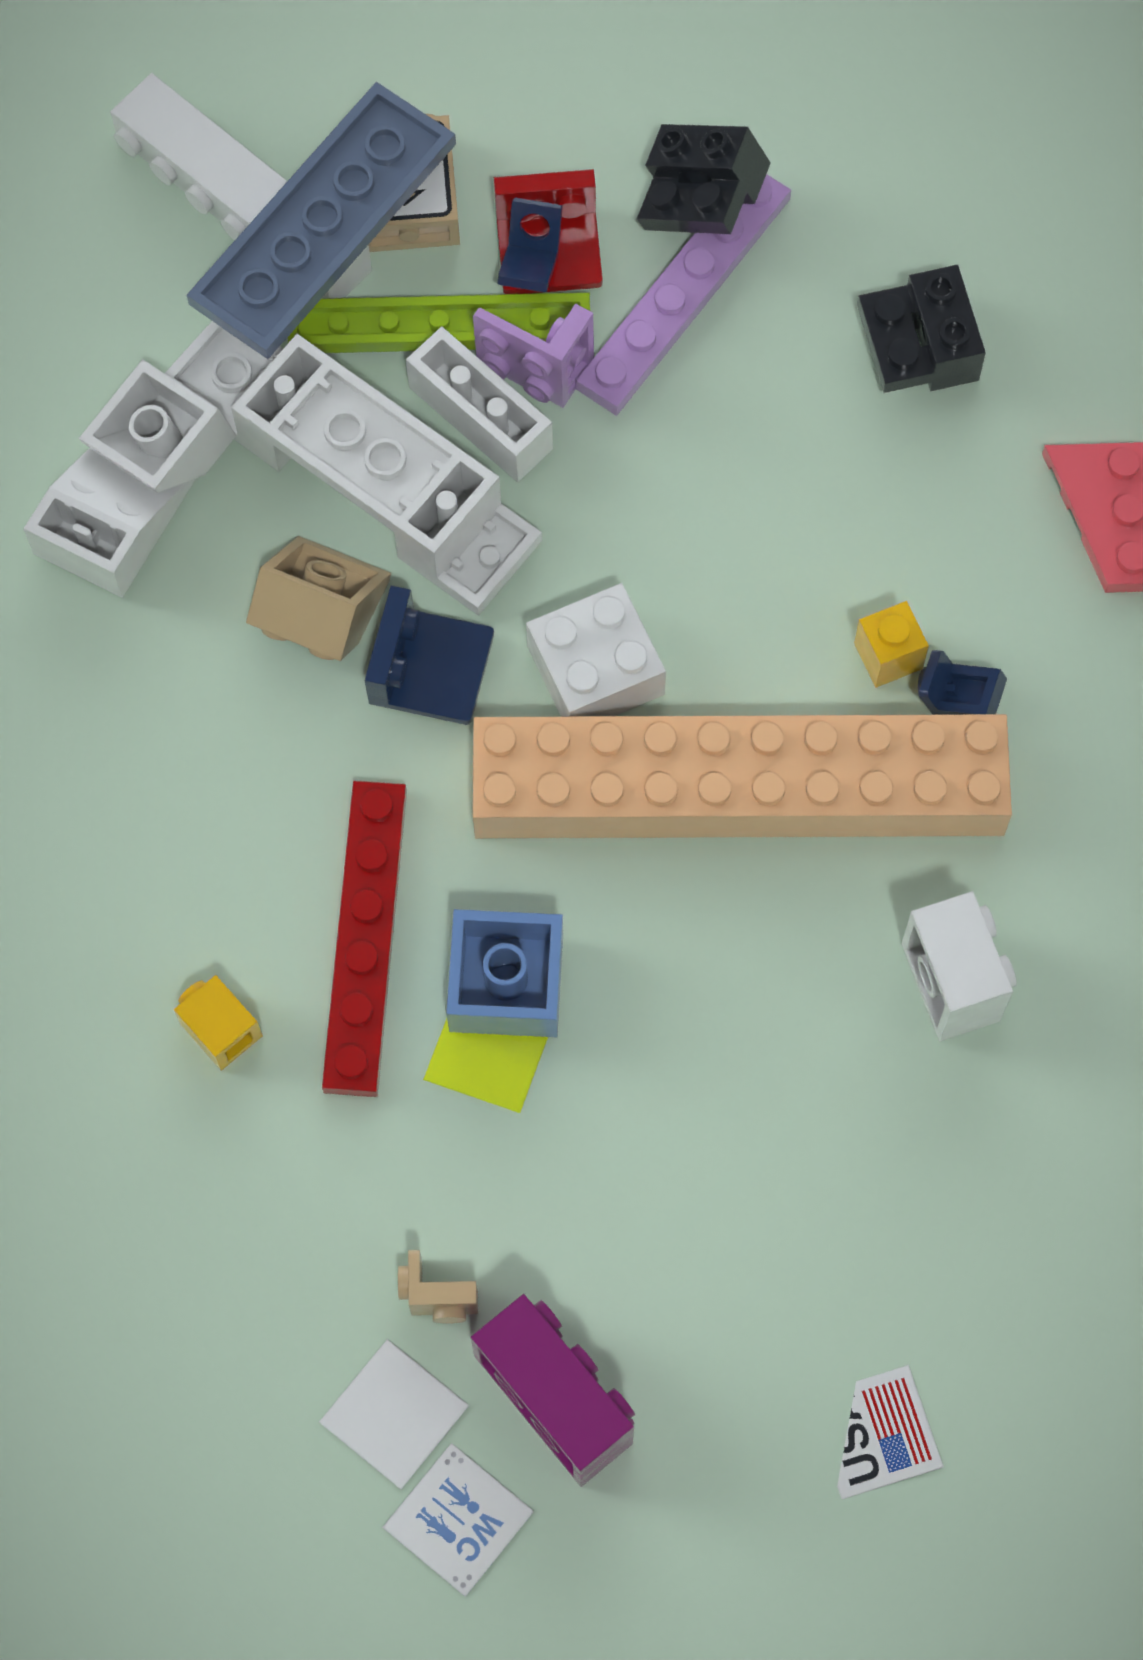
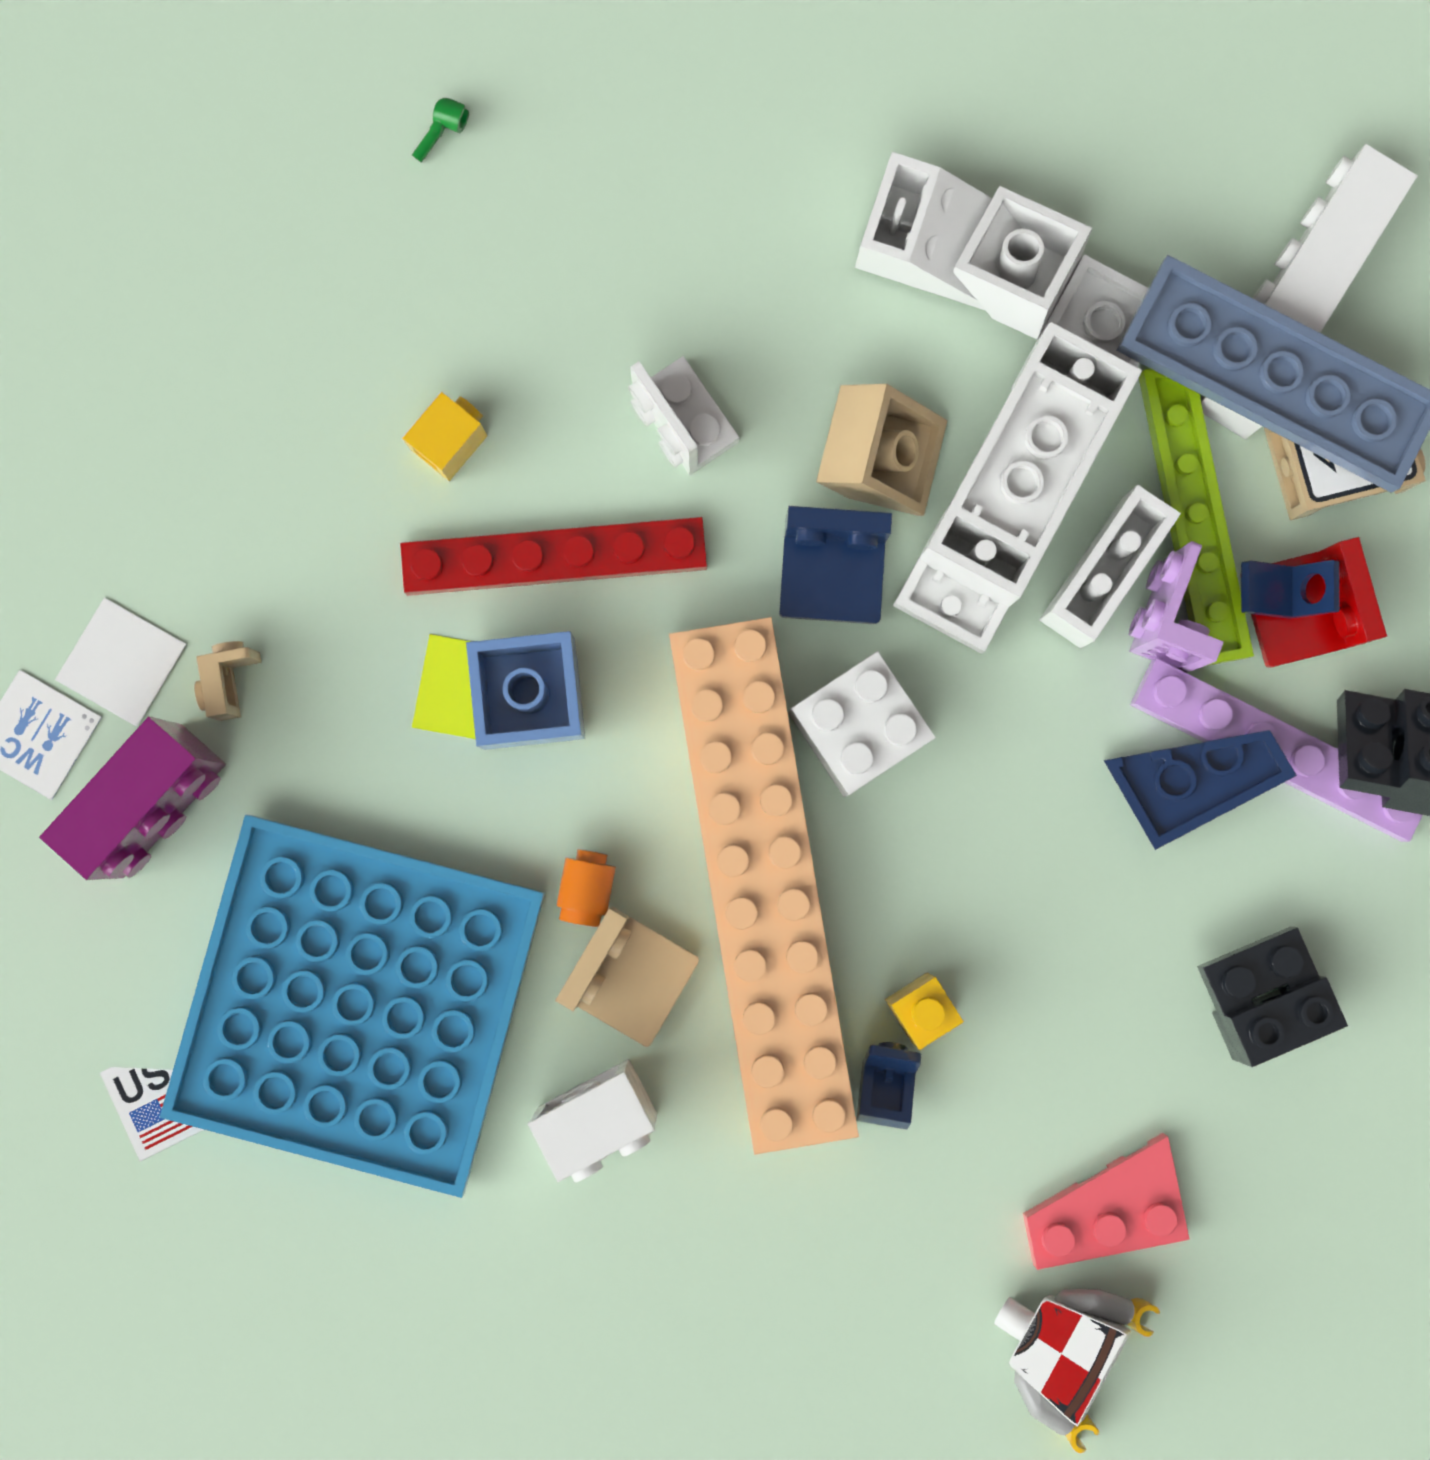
camera: 75 degrees right, 15 degrees up
none -> dark azure plate [159,815,545,1198]
none -> tan bracket [555,906,699,1047]
none -> orange brick [556,849,616,927]
none -> white bracket [628,356,740,475]
none -> dark blue wing [1104,730,1297,850]

